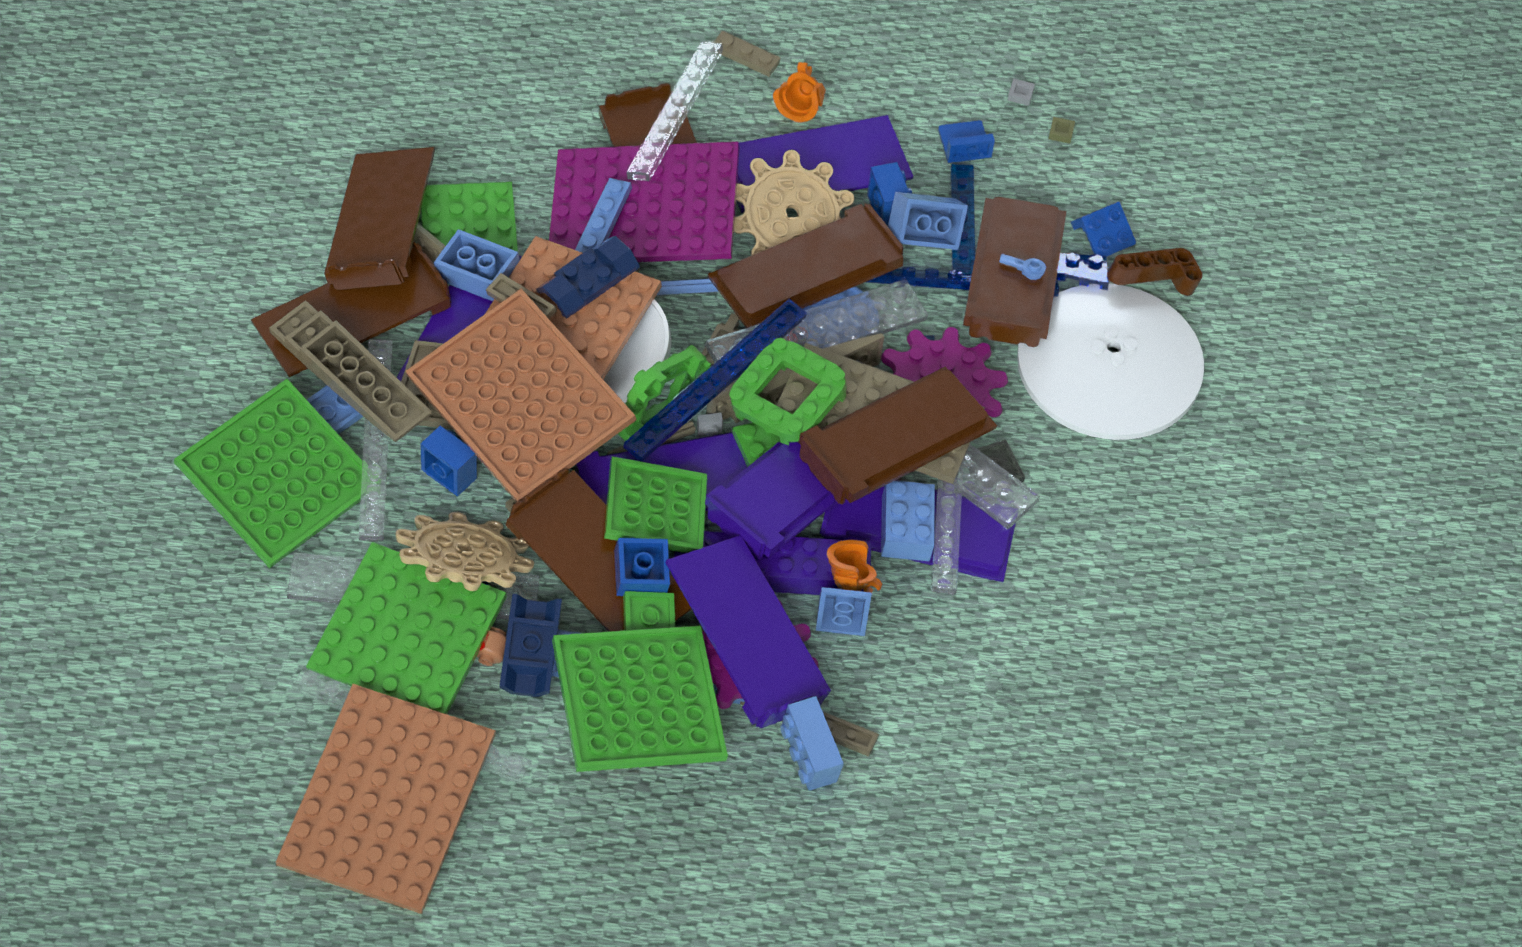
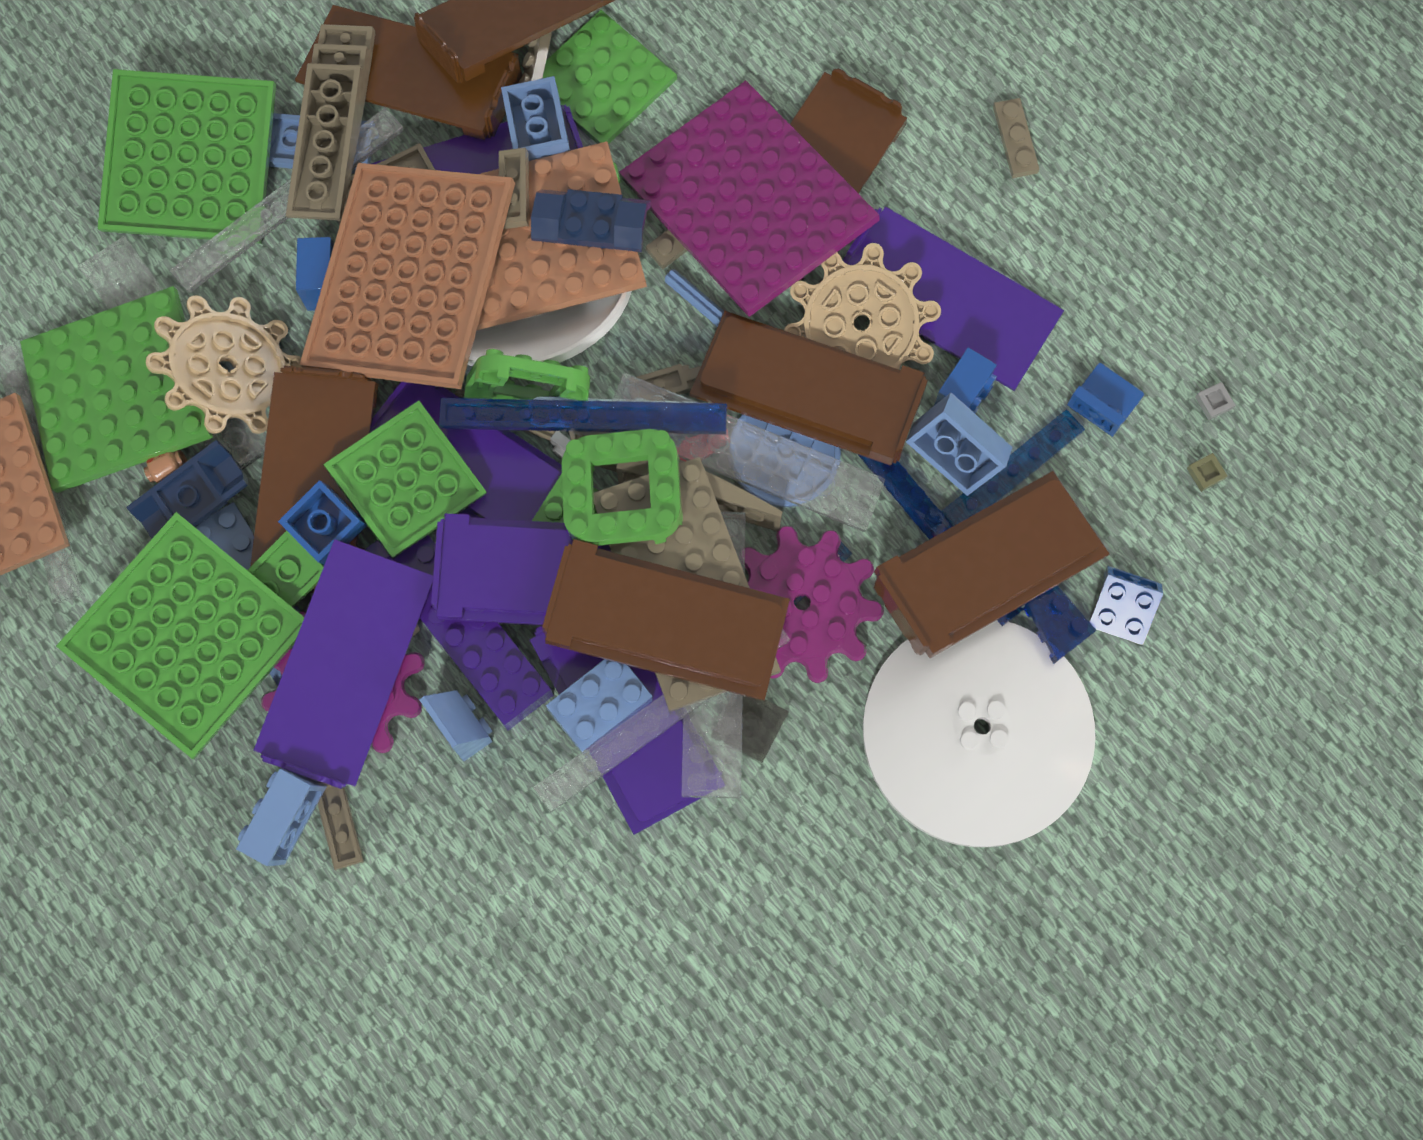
camera: 55 degrees right, 20 degrees up
medium blue plate [575,178,632,253] -> none
clear plate [627,41,723,181] -> none
orange helmet [773,62,826,122] -> none
orange helmet [827,540,882,595] -> none
medium blue plate [999,254,1046,280] -> none
reddish brown beam [1107,248,1203,296] -> none

